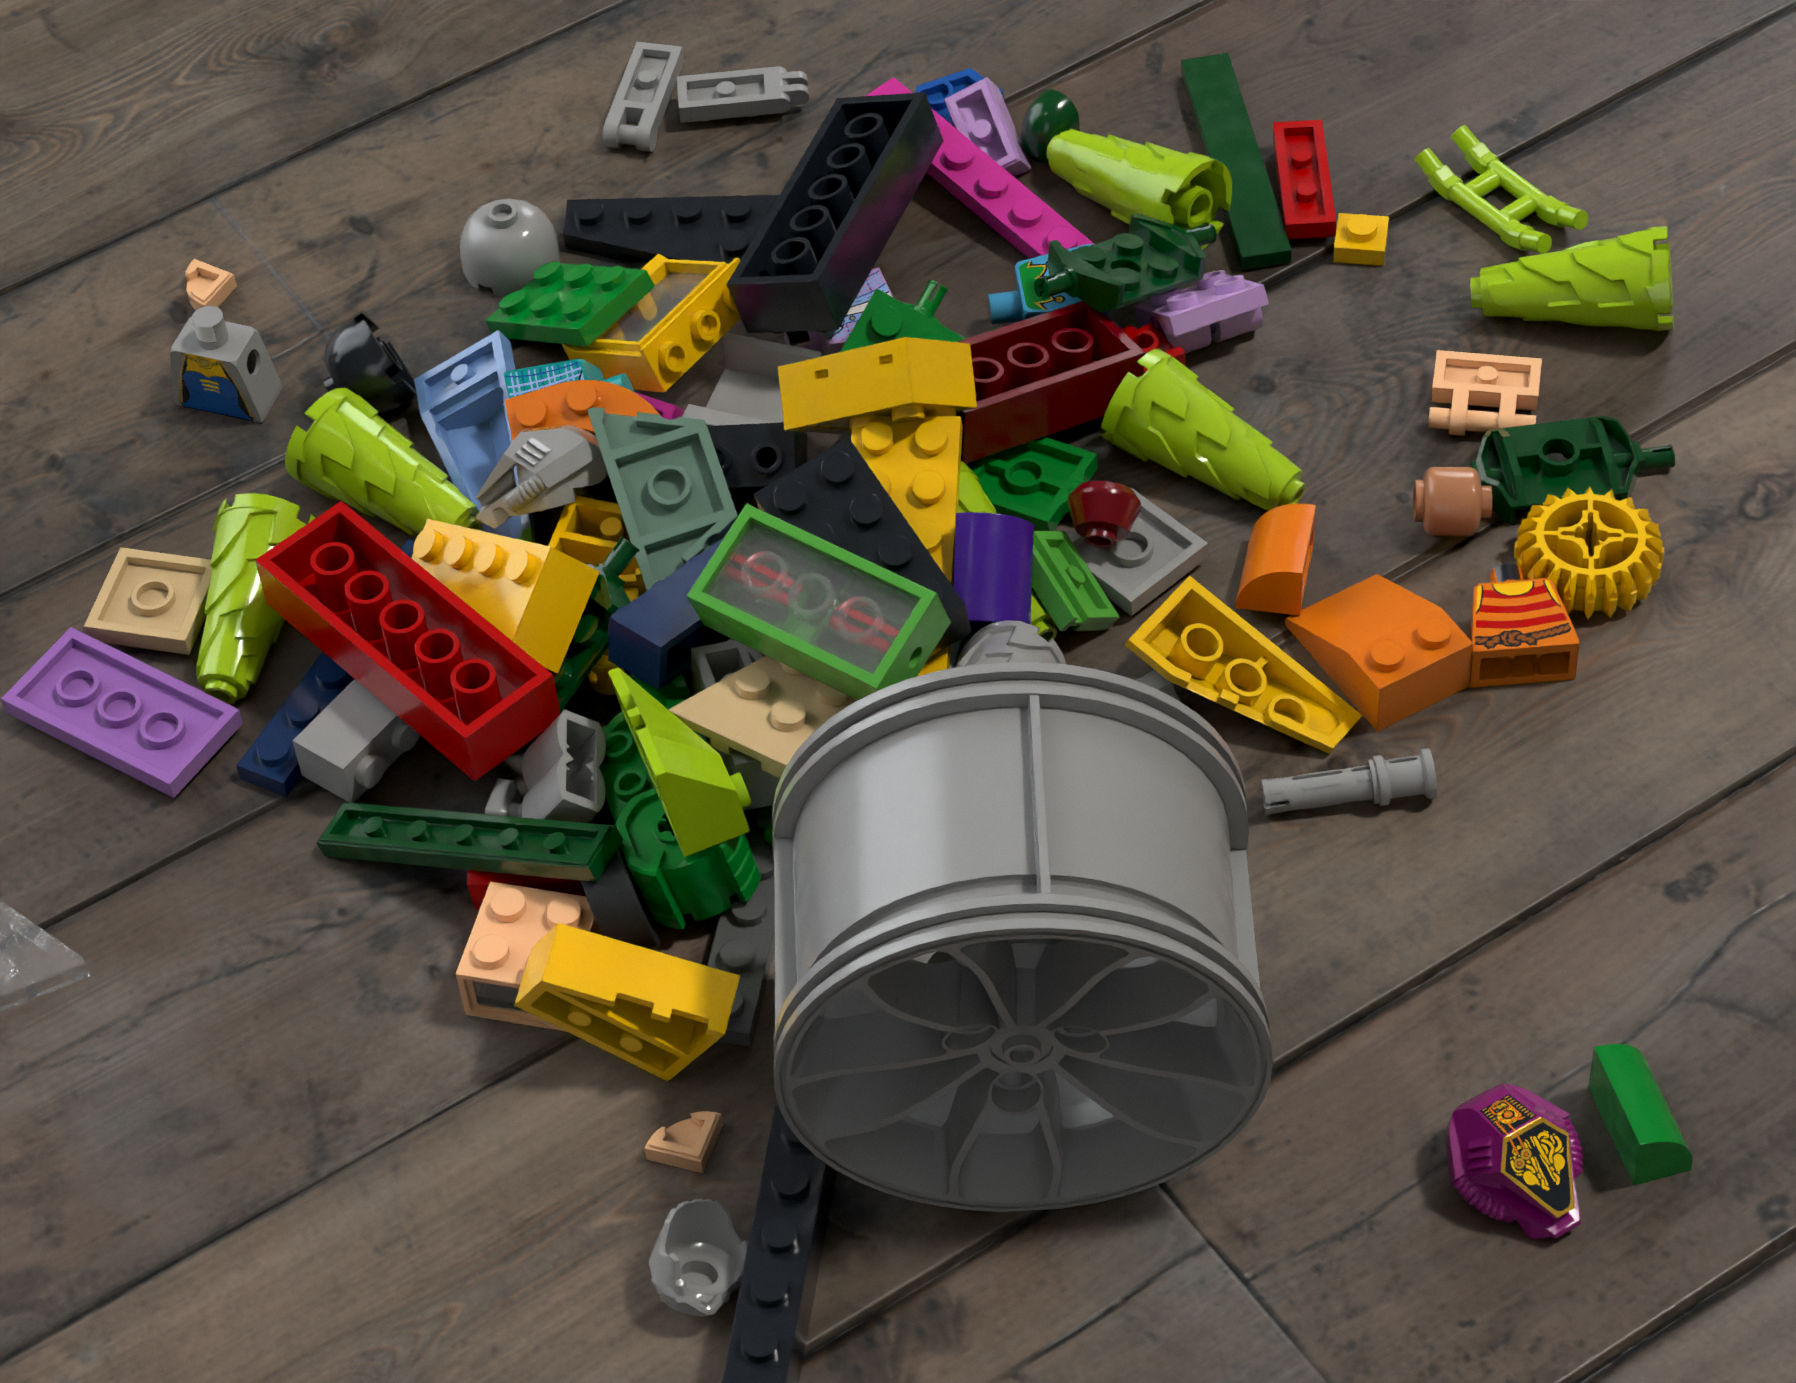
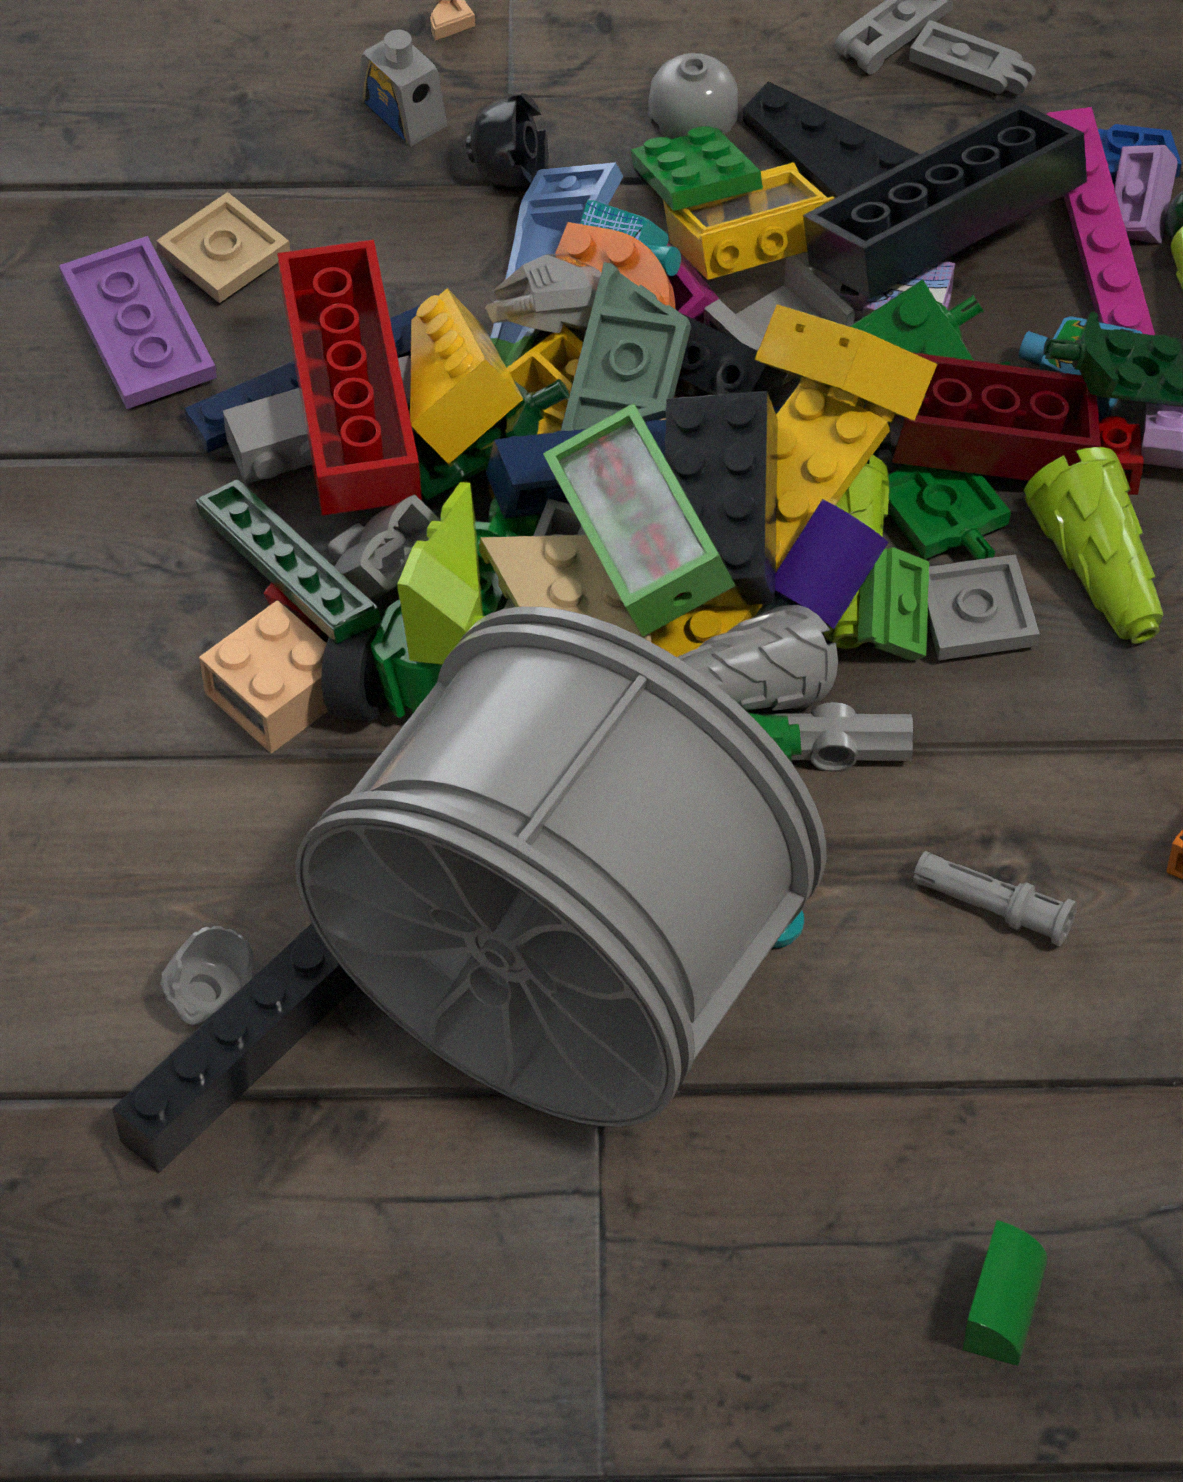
camera: 30 degrees right, 5 degrees up
lime cone [196,493,315,704] -> none
lime cone [285,388,482,537] -> none
yellow wedge [514,923,740,1082] -> none
light nougat tile [644,1111,723,1173] -> none
dark red cone [1067,481,1141,548] -> none
yellow wedge [1125,575,1362,754] -> none
orange brick [1235,503,1316,615] -> none
orange slope [1285,574,1473,732] -> none
magenta helmet [1445,1083,1583,1239] -> none

